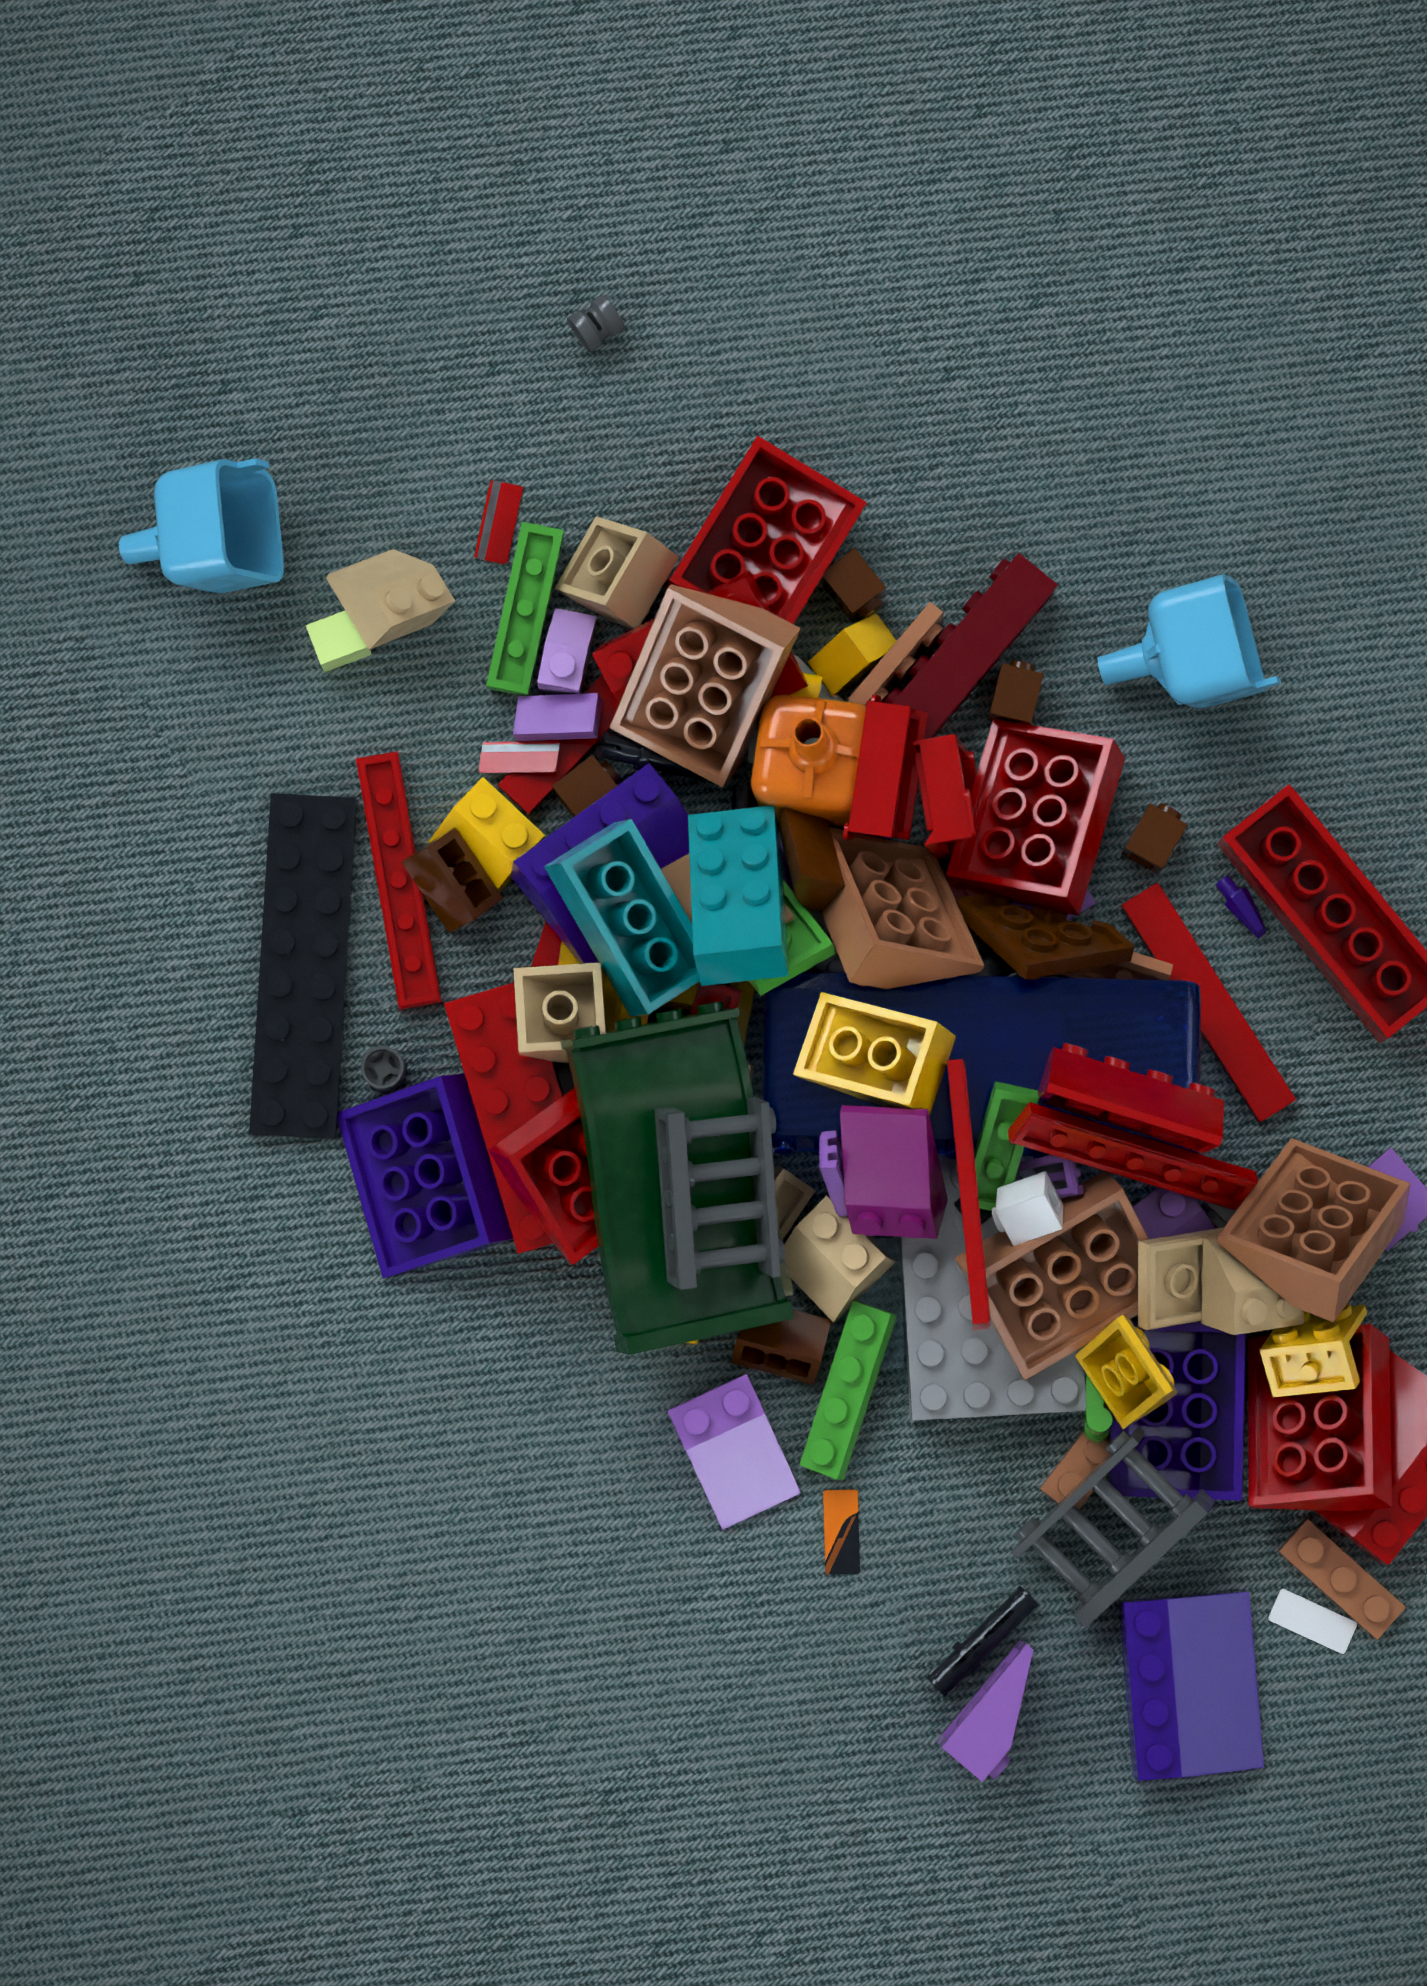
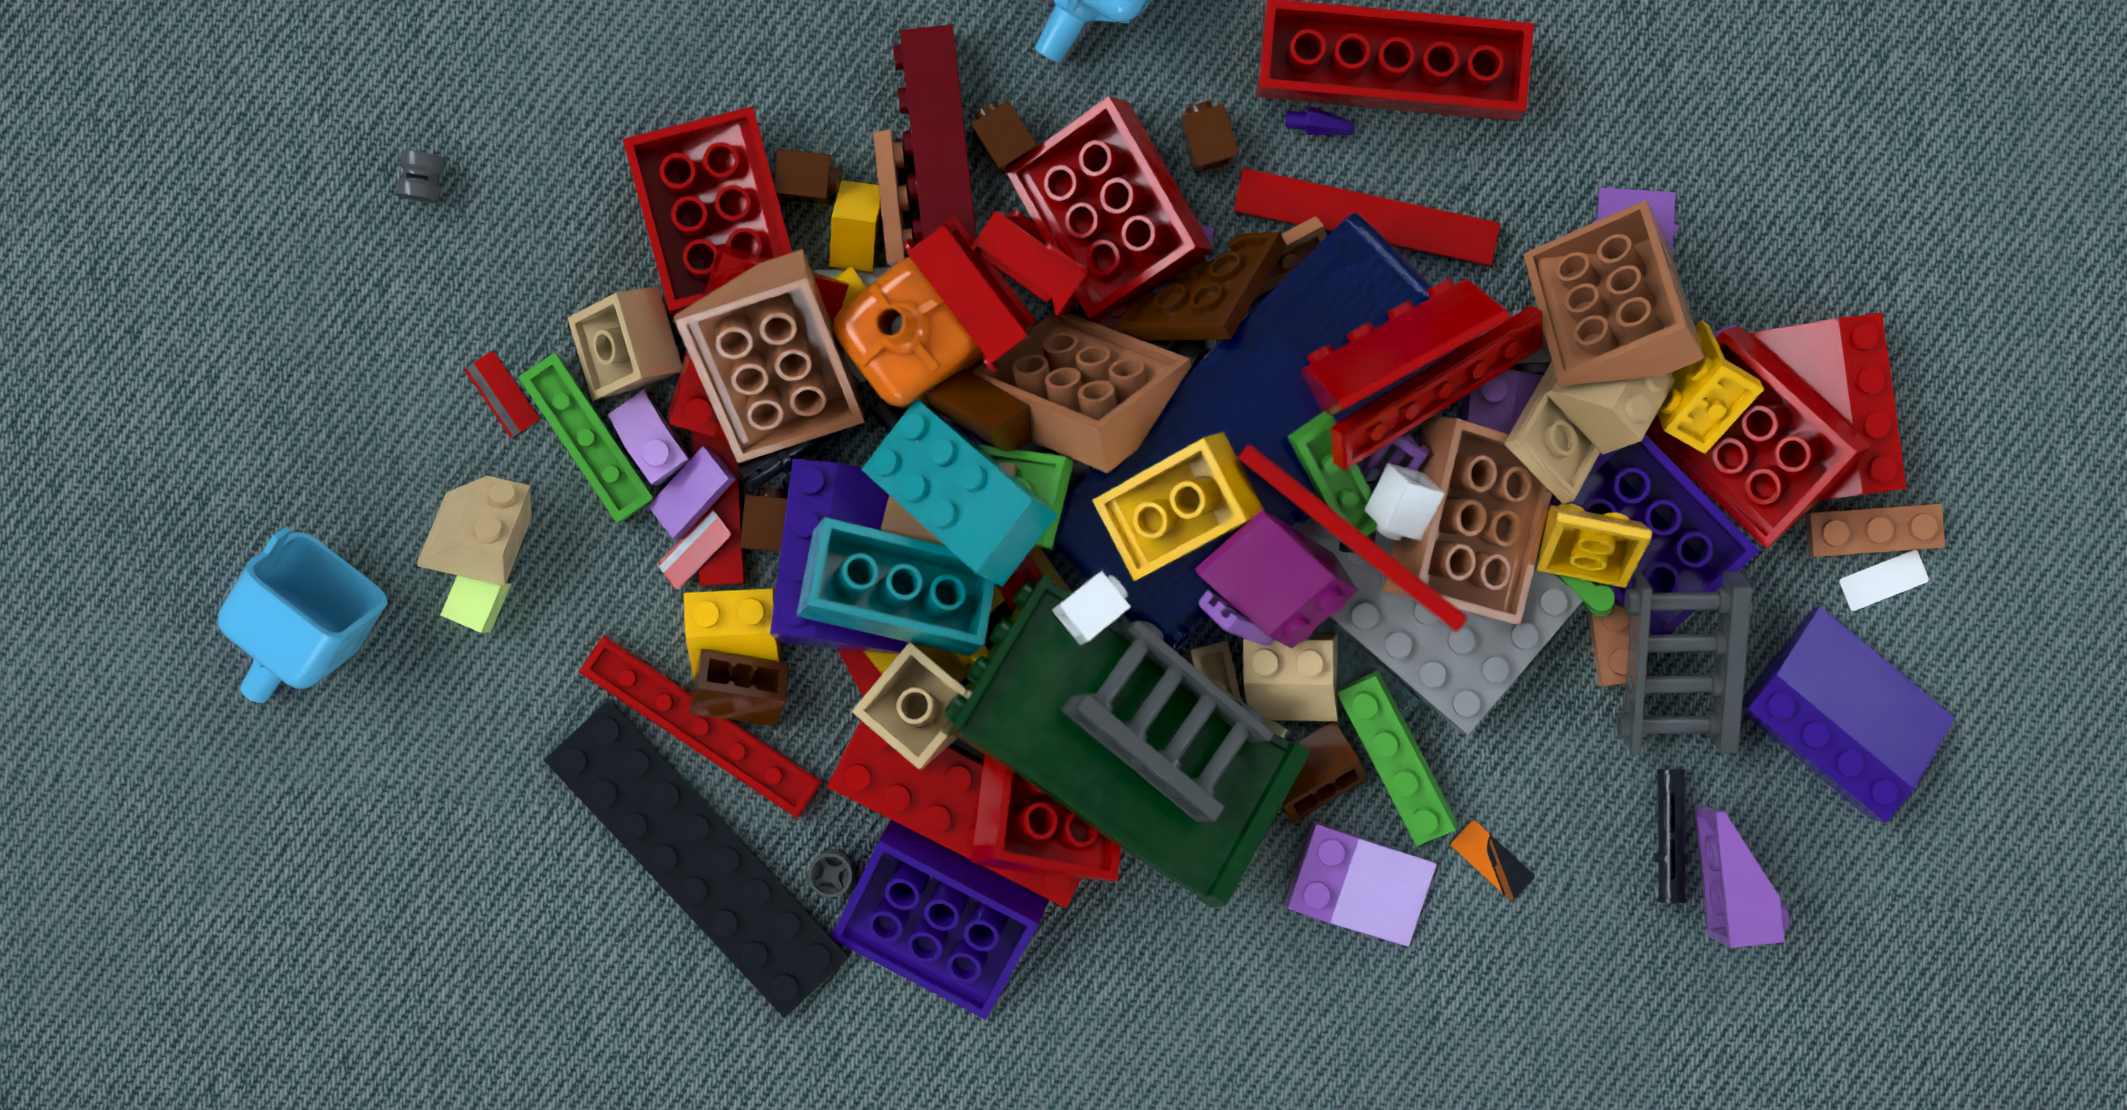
camera: 50 degrees left, 5 degrees up
none -> white brick [1052,571,1130,646]

